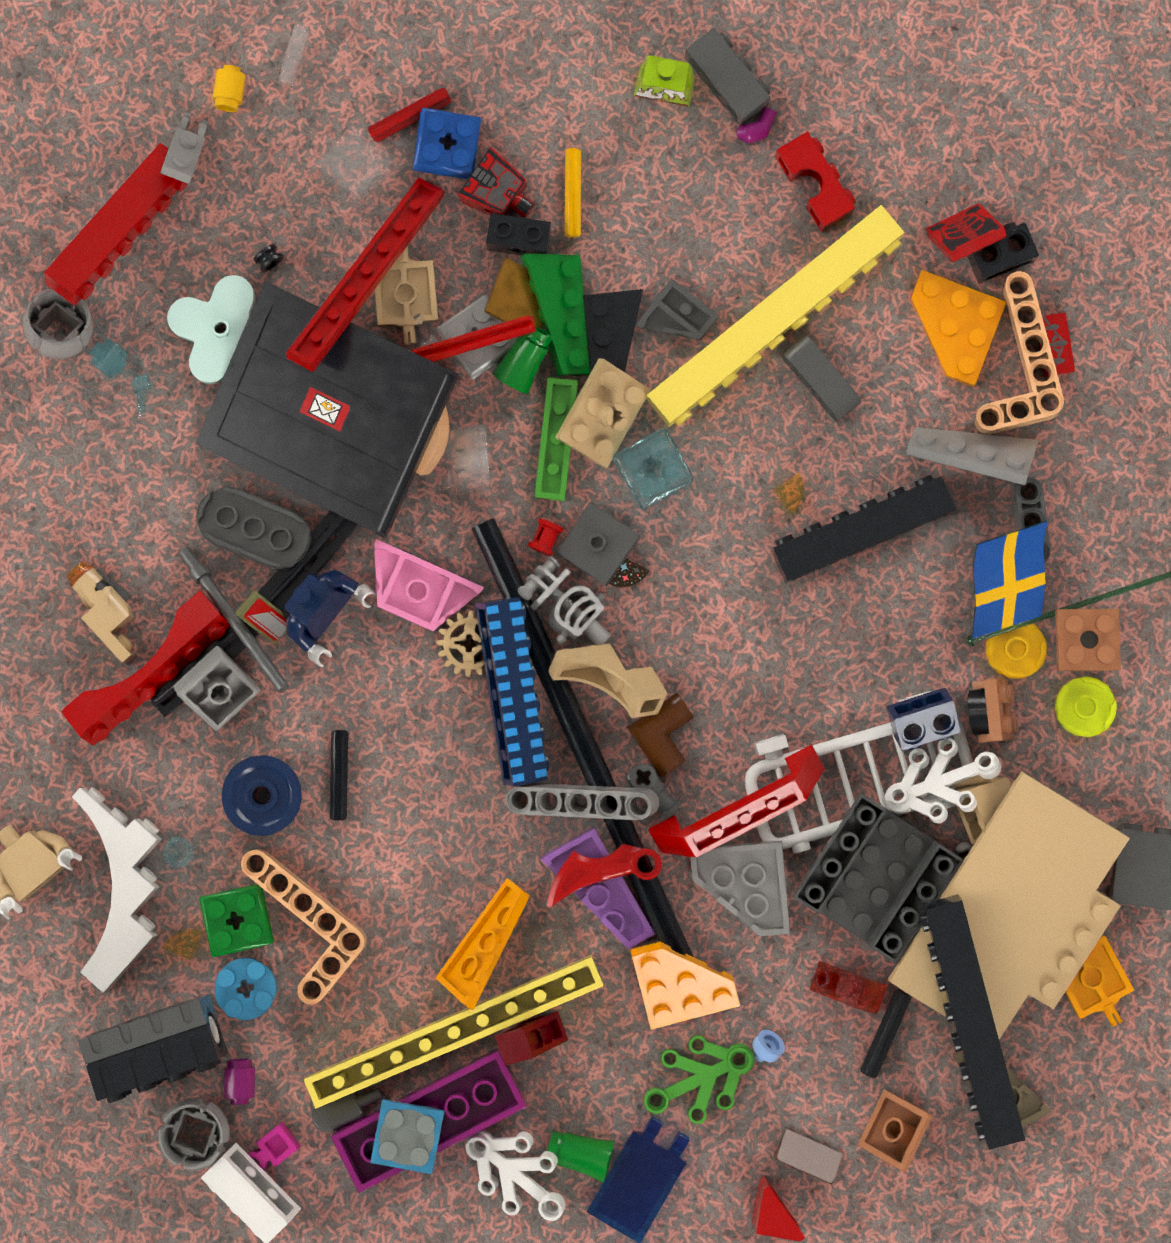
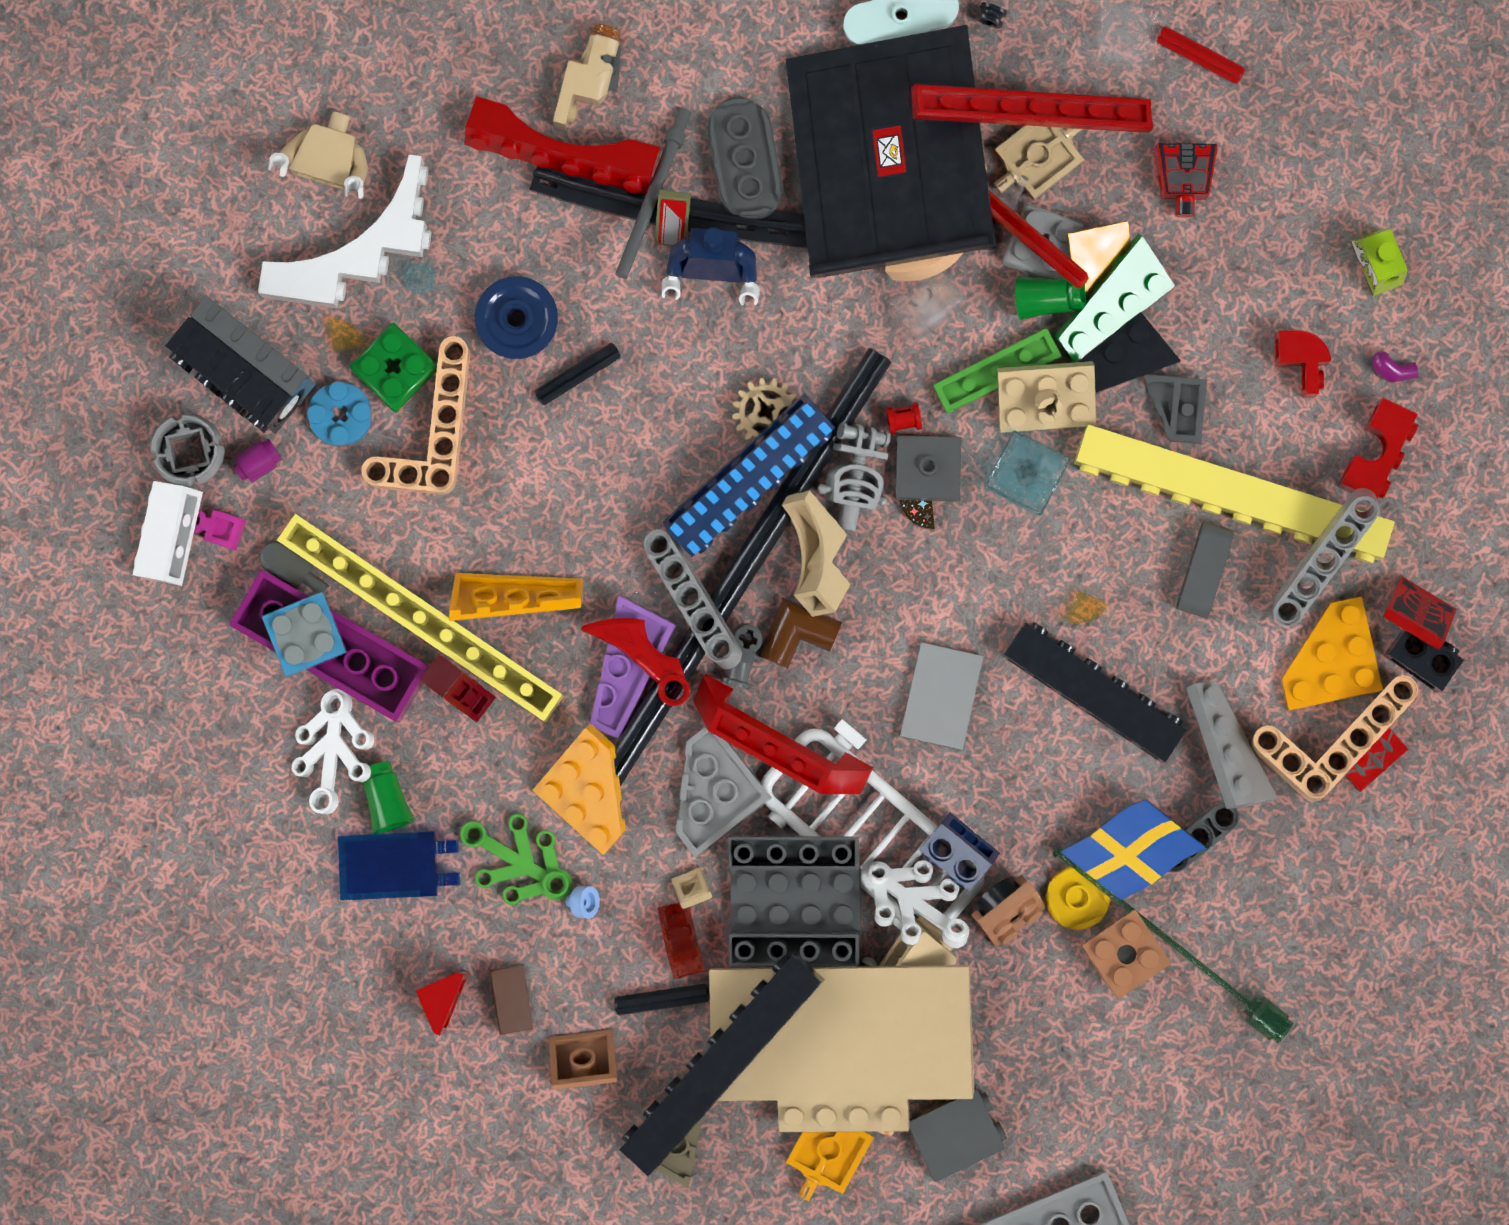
camera: 55 degrees right, 0 degrees up
light grey brick [173,646,260,731] -> none
bright pink wing [374,539,484,632] -> none
blue brick [413,108,481,180] -> none
black brick [486,213,551,256] -> none
yellow axle [565,148,581,238] -> none
dark grey brick [685,28,770,126] -> none
neon yellow tile [1054,676,1117,737] -> none
none -> tan tile [671,867,713,909]
none -> light grey tile [900,642,984,750]
none -> light grey beam [1272,488,1379,626]
none -> red brick [1274,330,1331,398]

